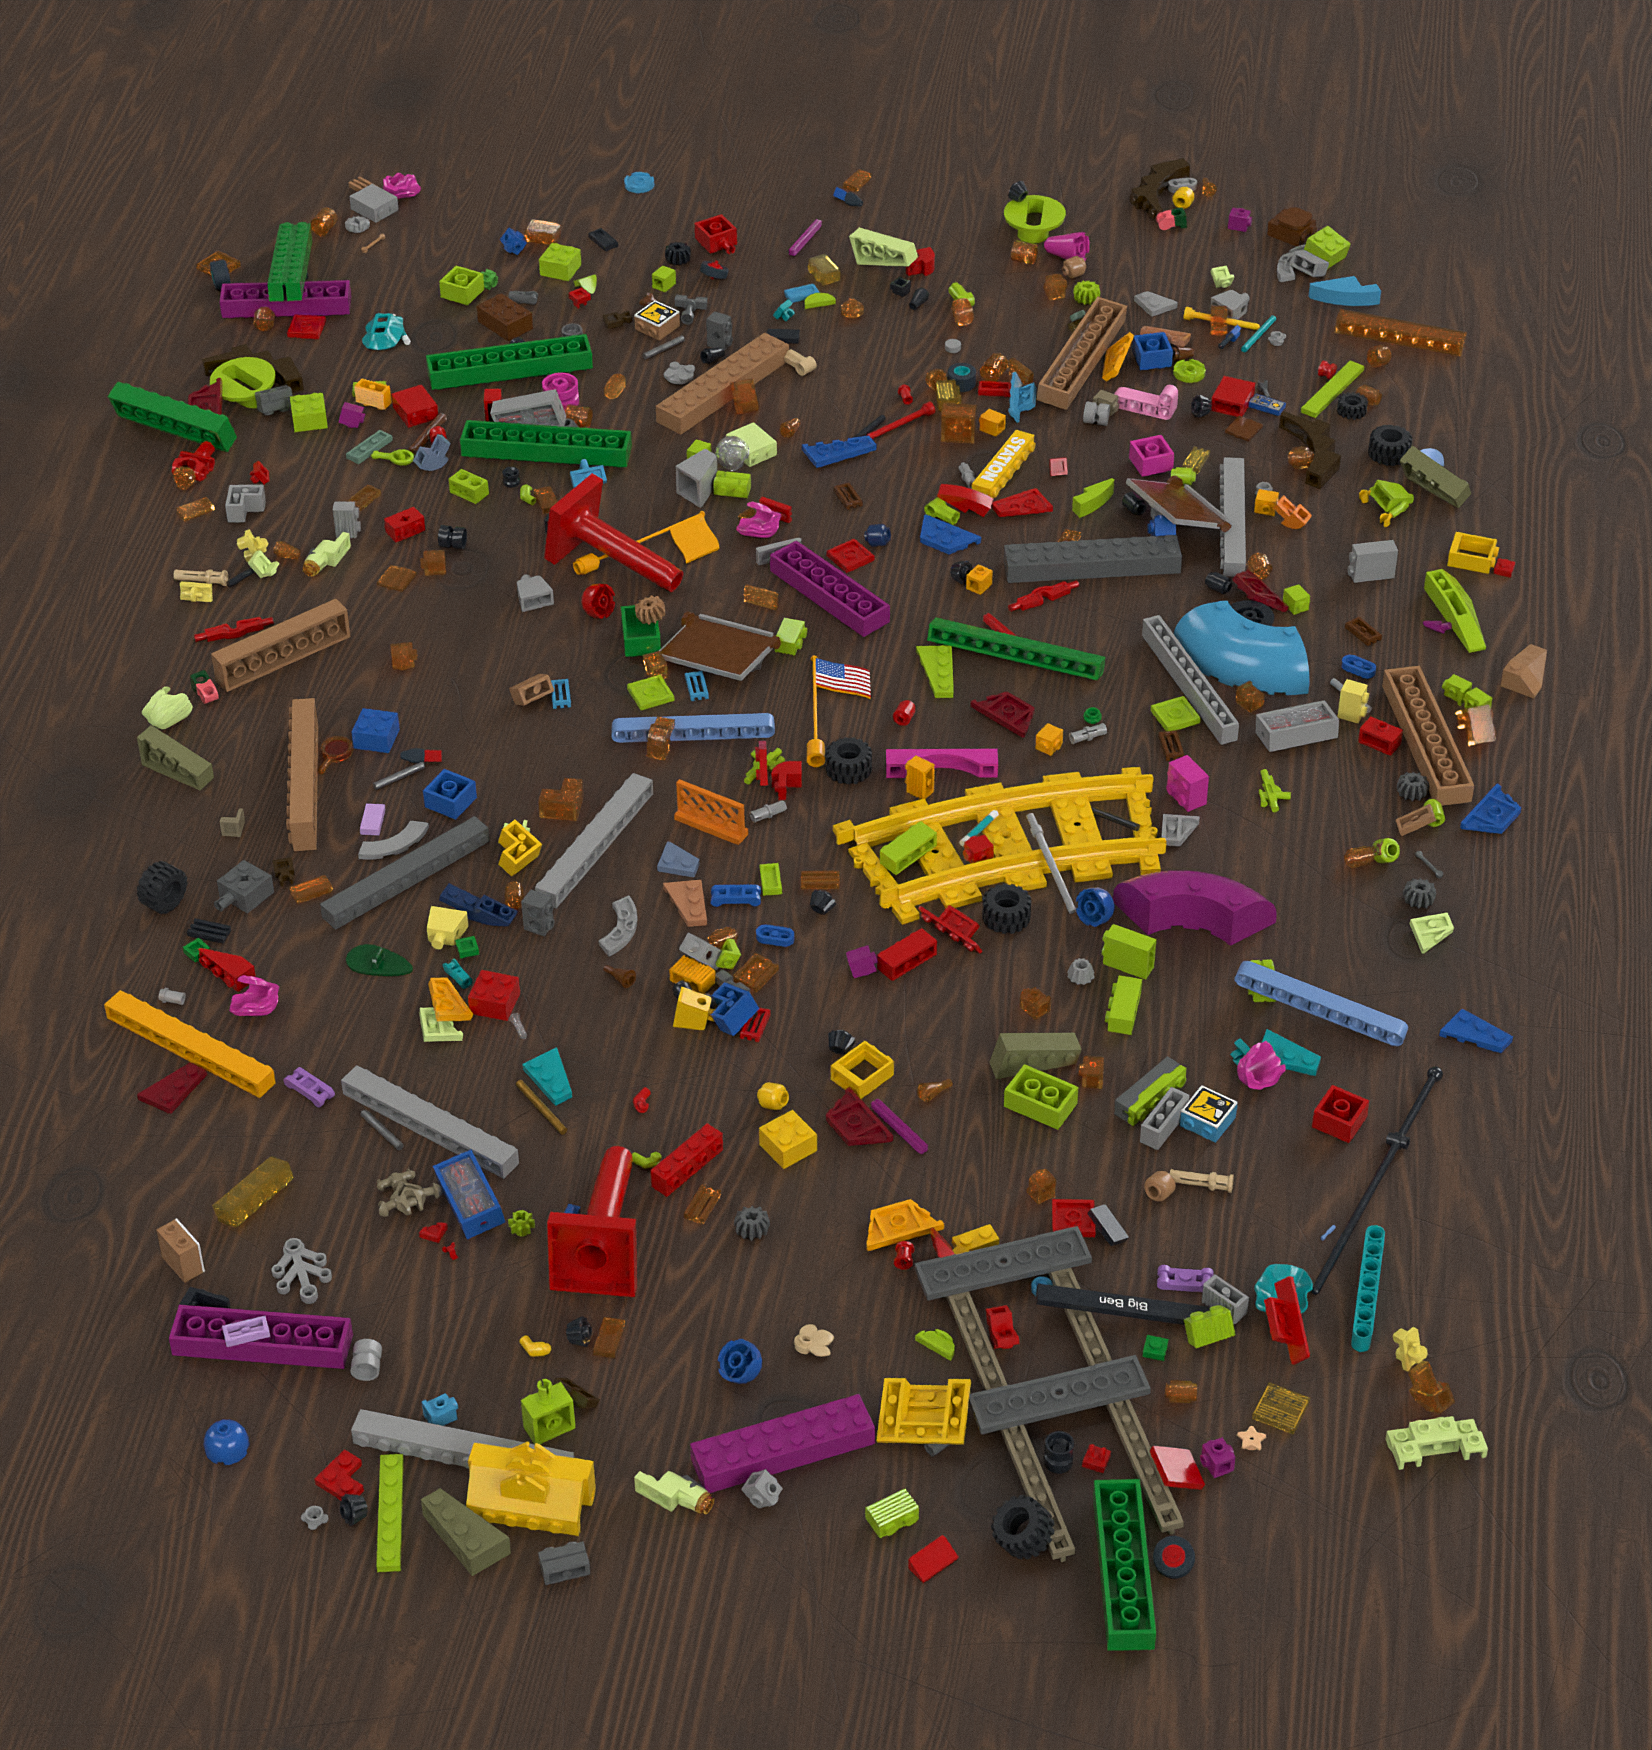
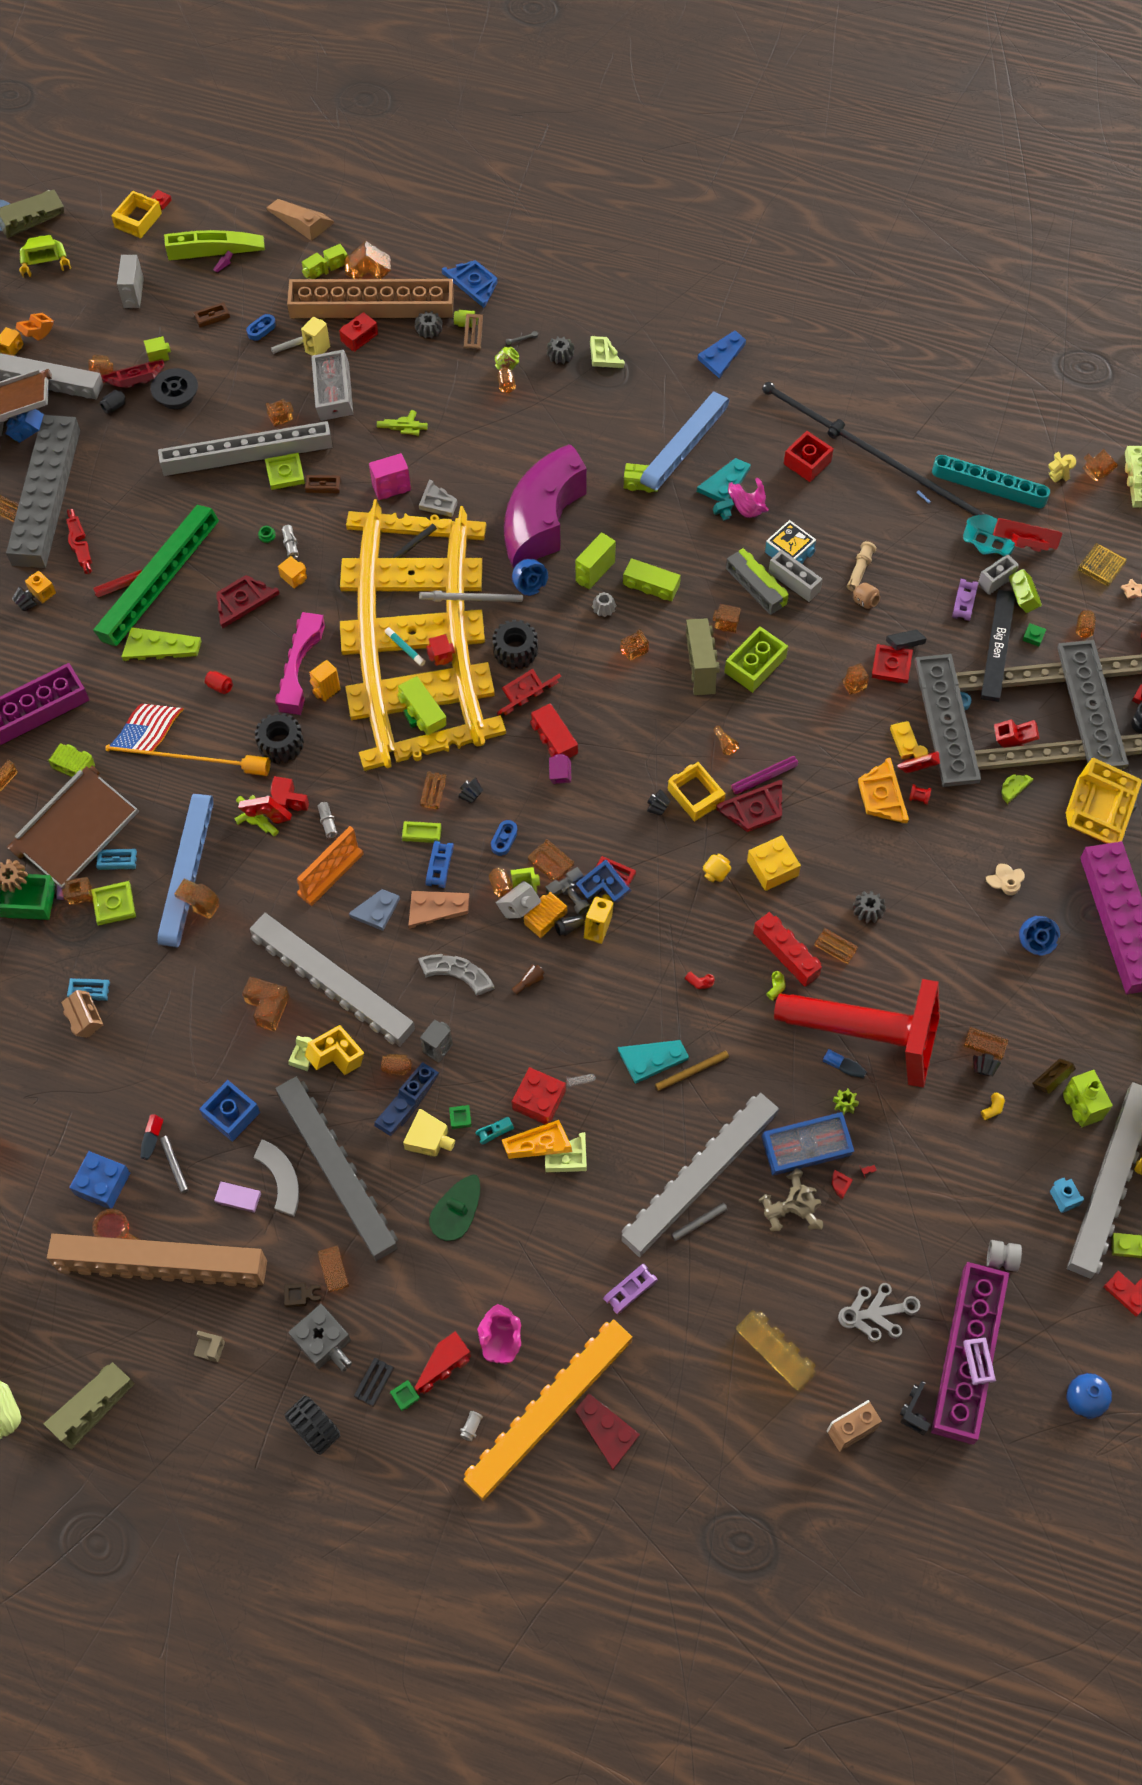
camera: 80 degrees left, 20 degrees up
dark azure brick [1174,601,1309,695] -> none

